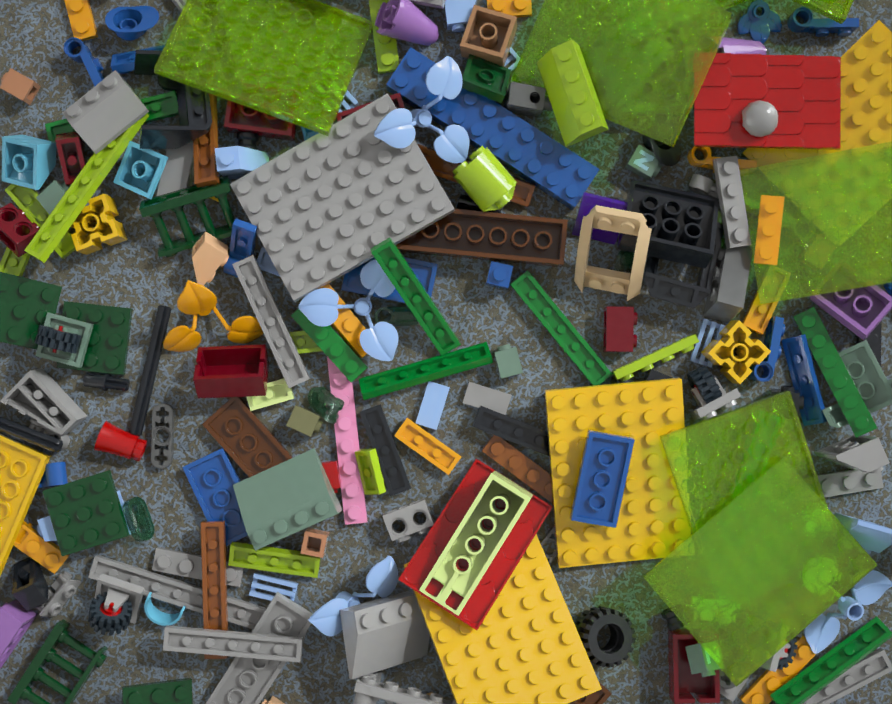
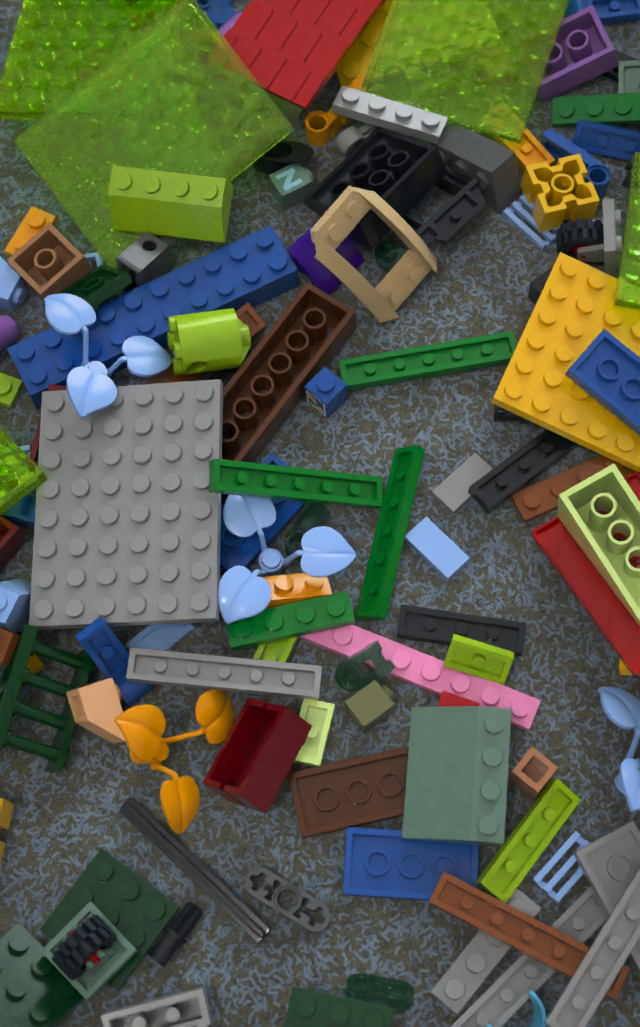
camera: 50 degrees left, 20 degrees down
red plant [94,421,147,461] -> none
light grey brick [382,498,434,543] -> none
light orange plate [394,418,462,475] -> none
sand green brick [494,344,523,379] -> none
dark red brick [603,306,637,352] -> none
lime plate [611,334,699,382] -> none
light grey hair [742,100,778,137] -> none
light orange plate [753,195,785,266] -> none

